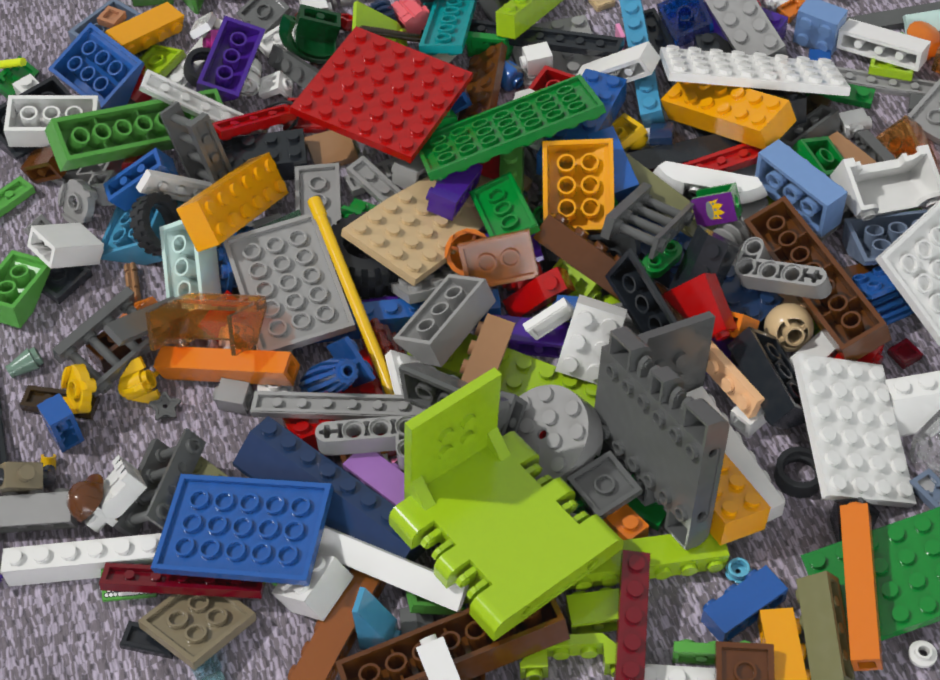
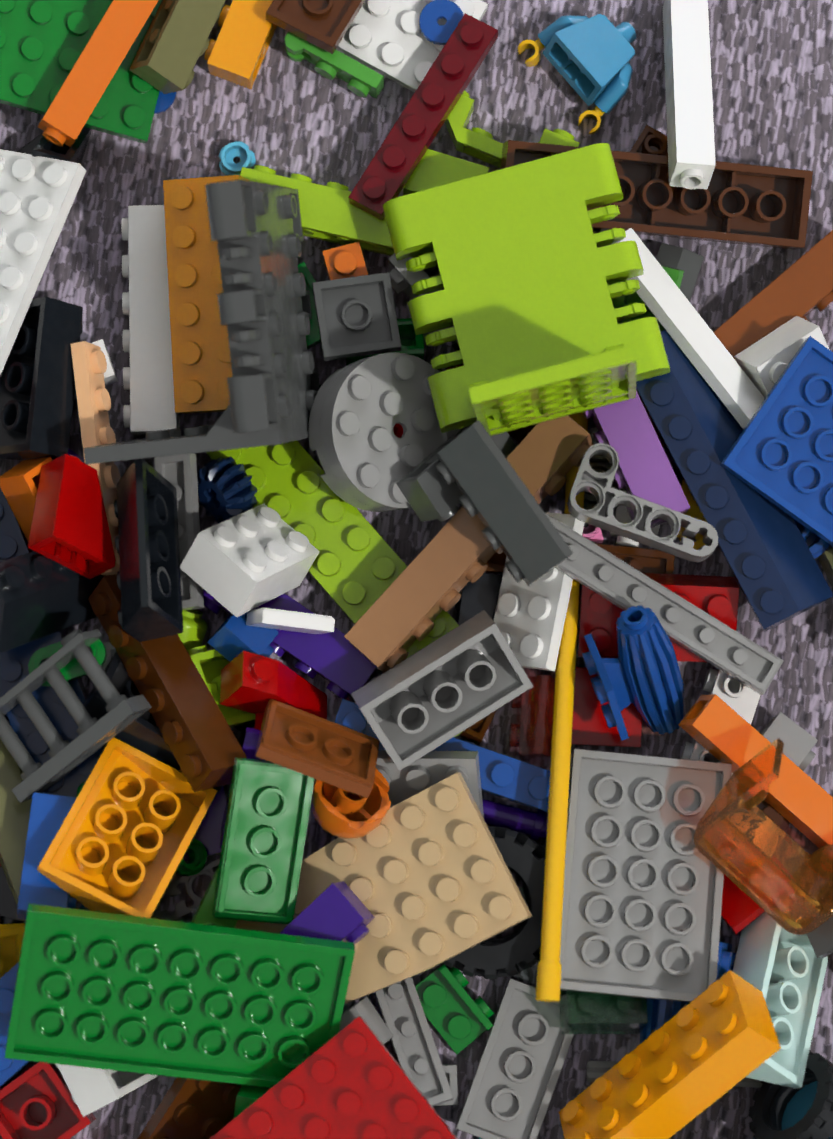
camera: 160 degrees left, 30 degrees up
dark azure slope [352,587,402,650] -> none
blue brick [701,565,788,642] -> none
black tyre [774,446,820,498] -> none

